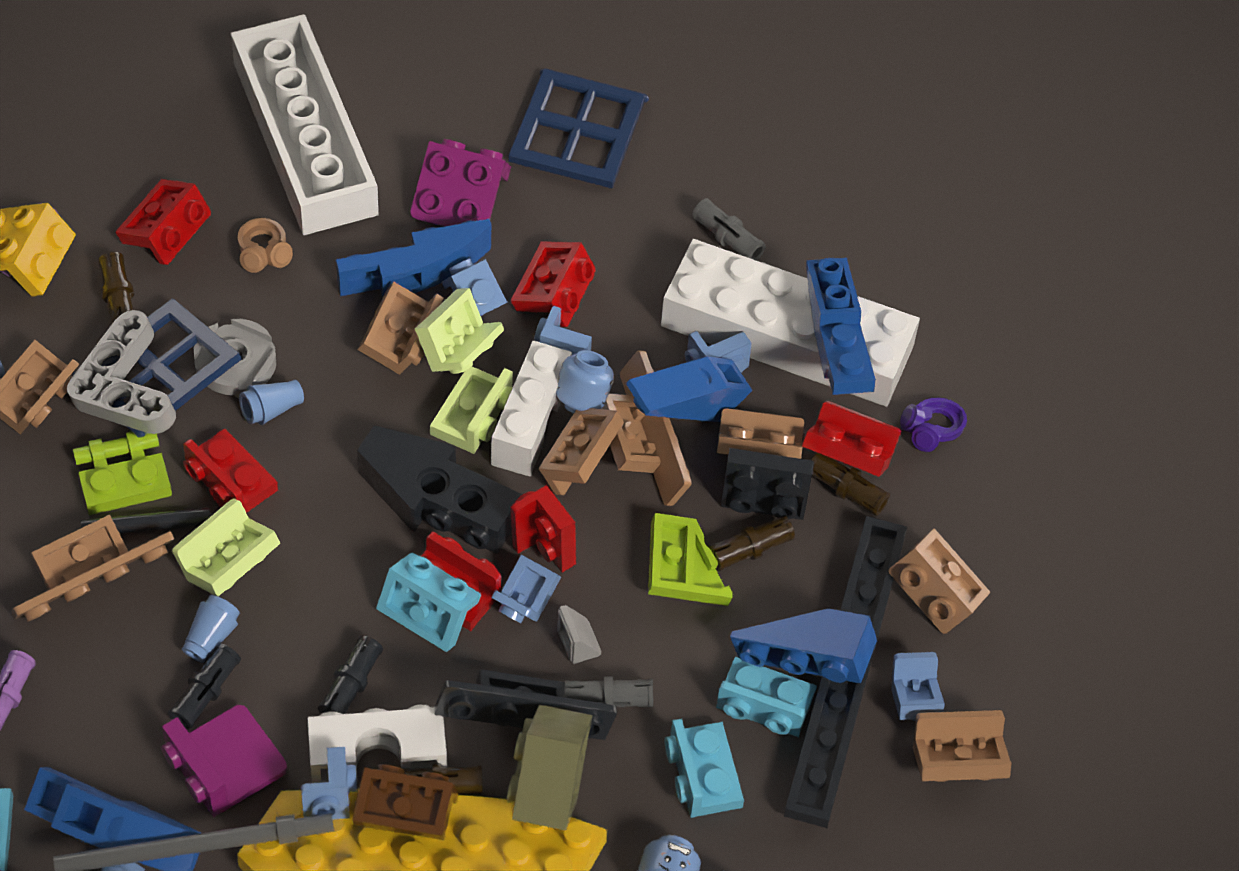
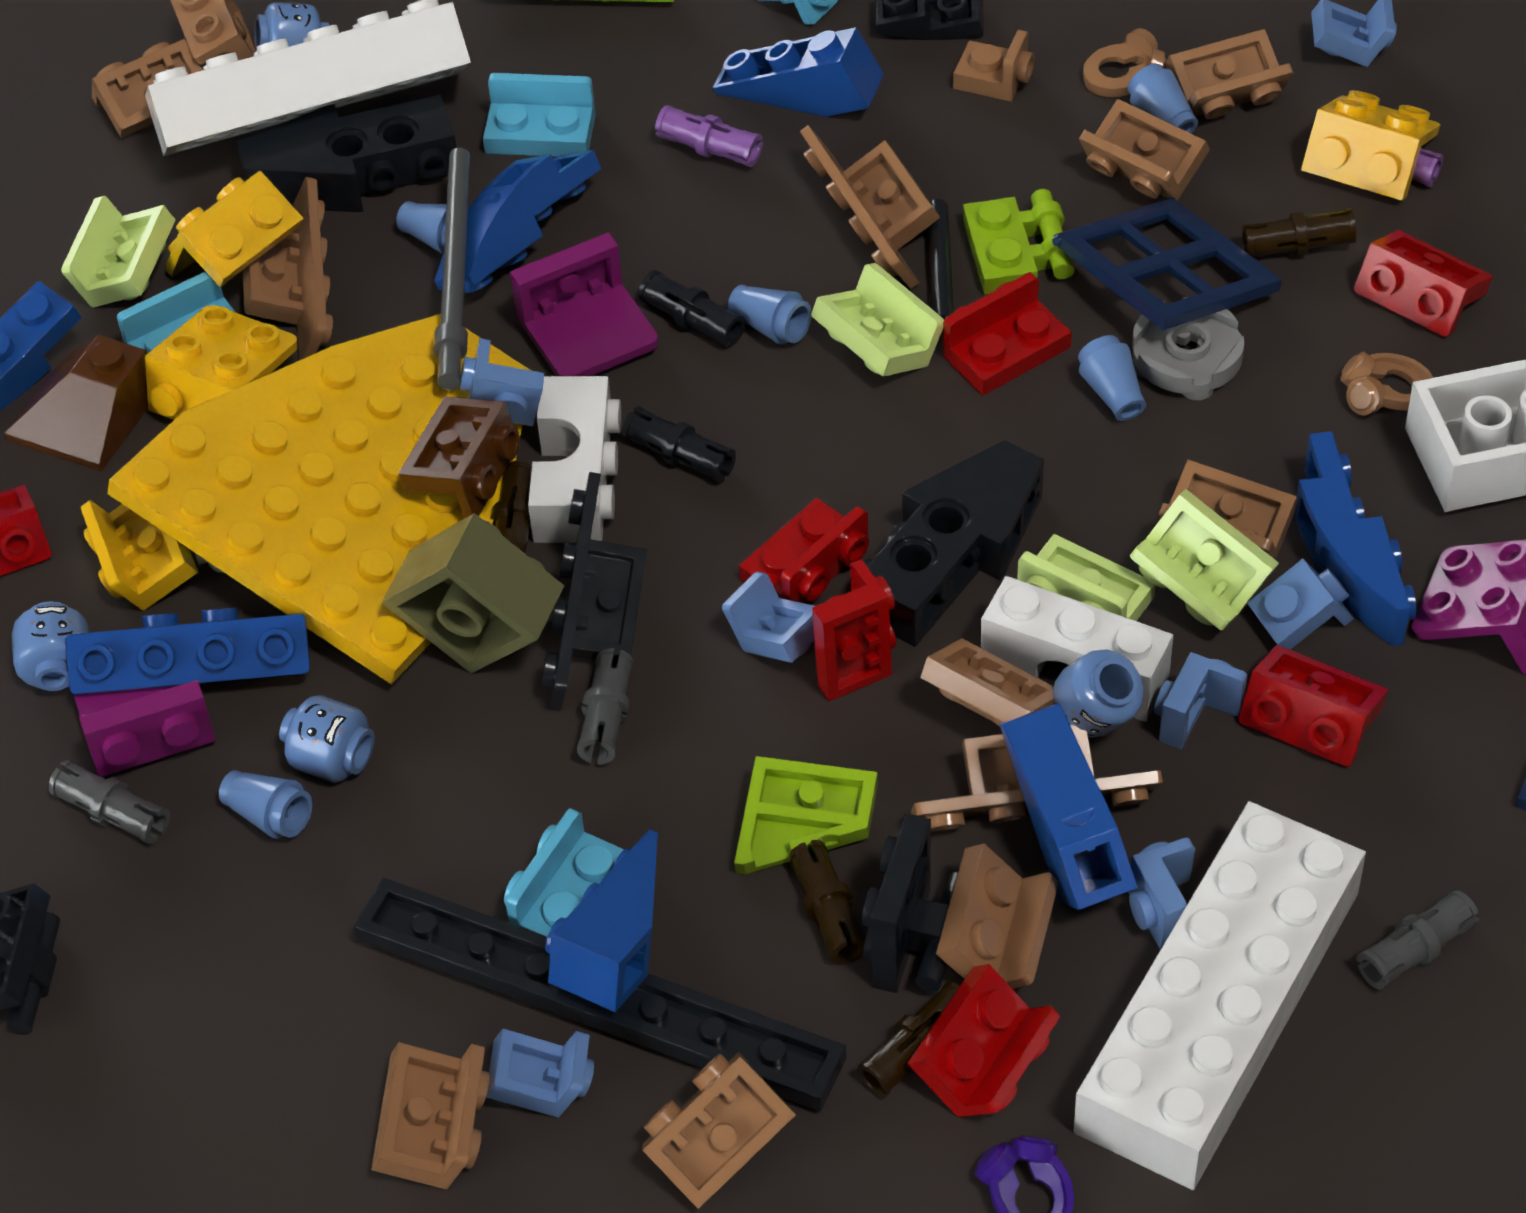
camera: 105 degrees right, 5 degrees down
light grey beam [67,310,176,434] -> none
medium azure bracket [376,553,481,652] -> none
light grey slope [557,605,601,664] -> none
medium azure bracket [665,719,744,818] -> none
blue slope [806,258,876,395] -> none

